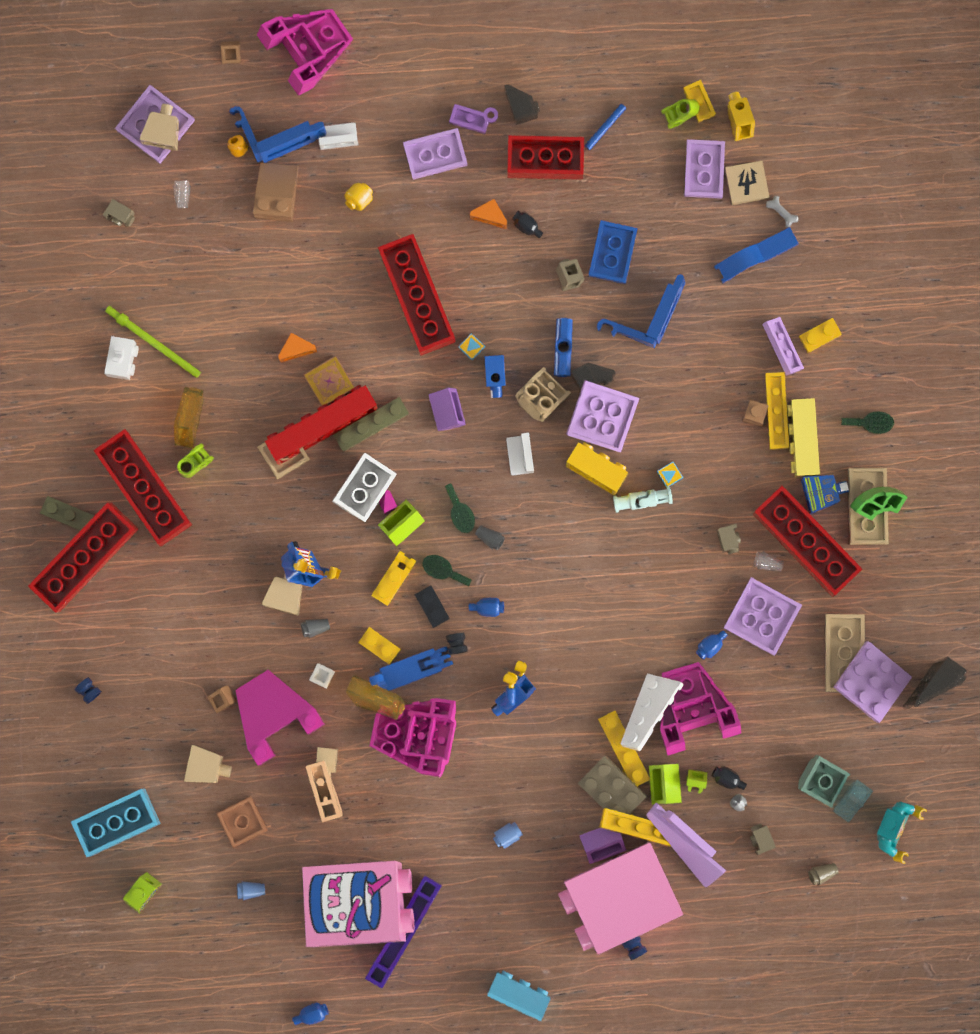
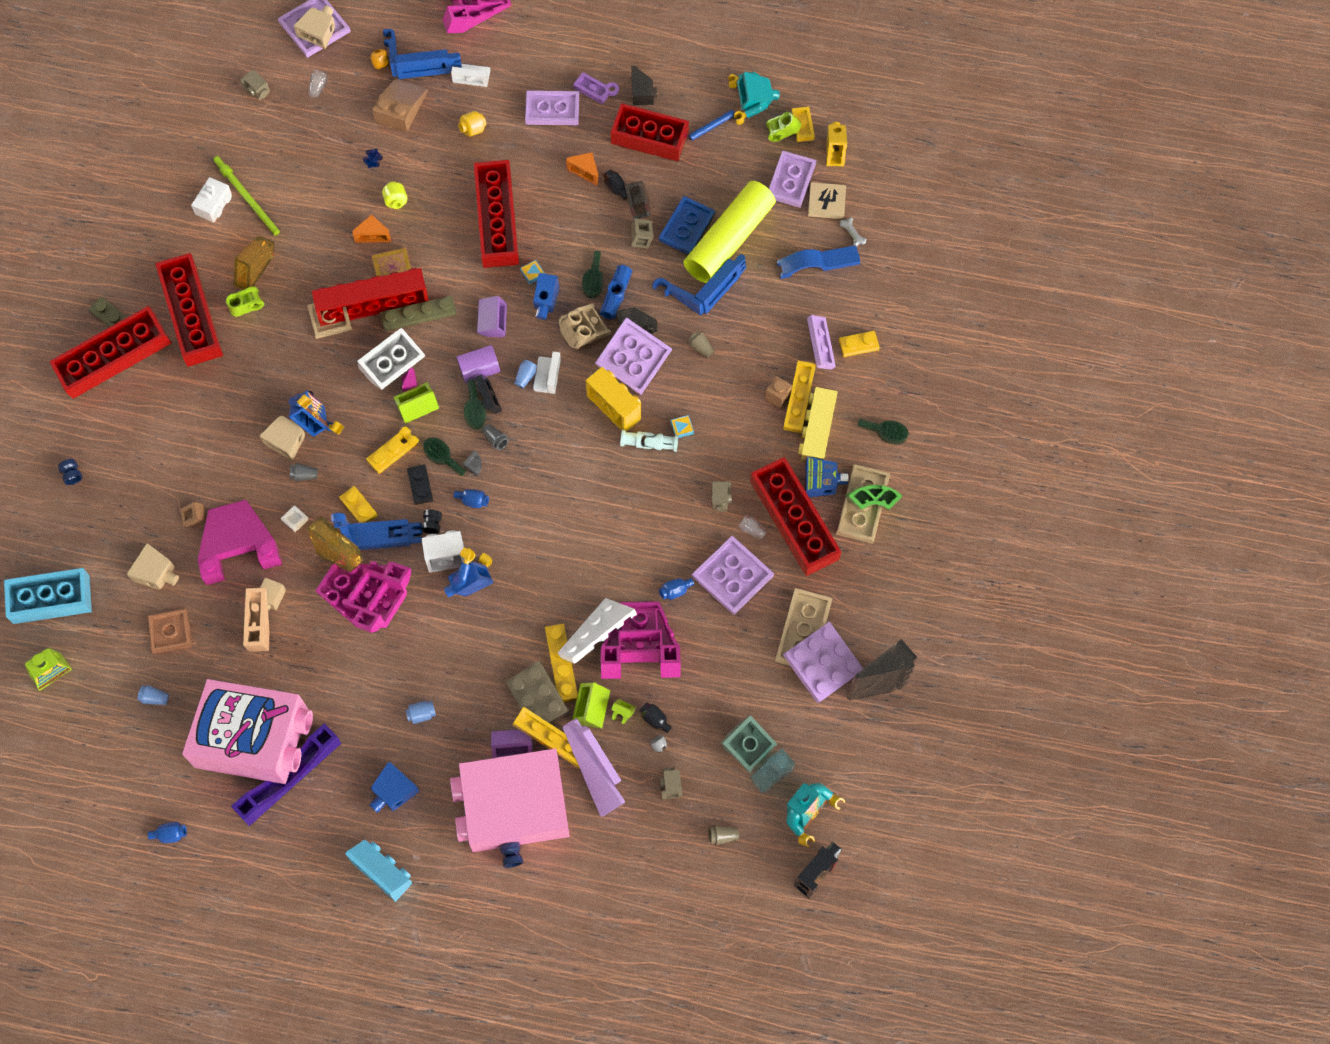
camera: 10 degrees right, 15 degrees down
none -> clear blue wheel [363,148,383,168]
none -> blue torso [369,761,419,813]
none -> neon yellow head [382,182,408,209]
none -> white brick [422,530,465,573]
none -> medium lavender brick [457,345,500,384]
none -> flat silver tile [463,450,482,477]
none -> black plate [475,374,502,414]
none -> medium blue cone [514,360,537,389]
none -> clear green piece [582,251,604,298]
none -> clear smoke slope [624,180,651,220]
none -> neon yellow piece [683,181,776,283]
none -> dark tan cone [688,331,715,358]
none -> teal torso [728,71,780,125]
none -> black hips [793,842,842,899]

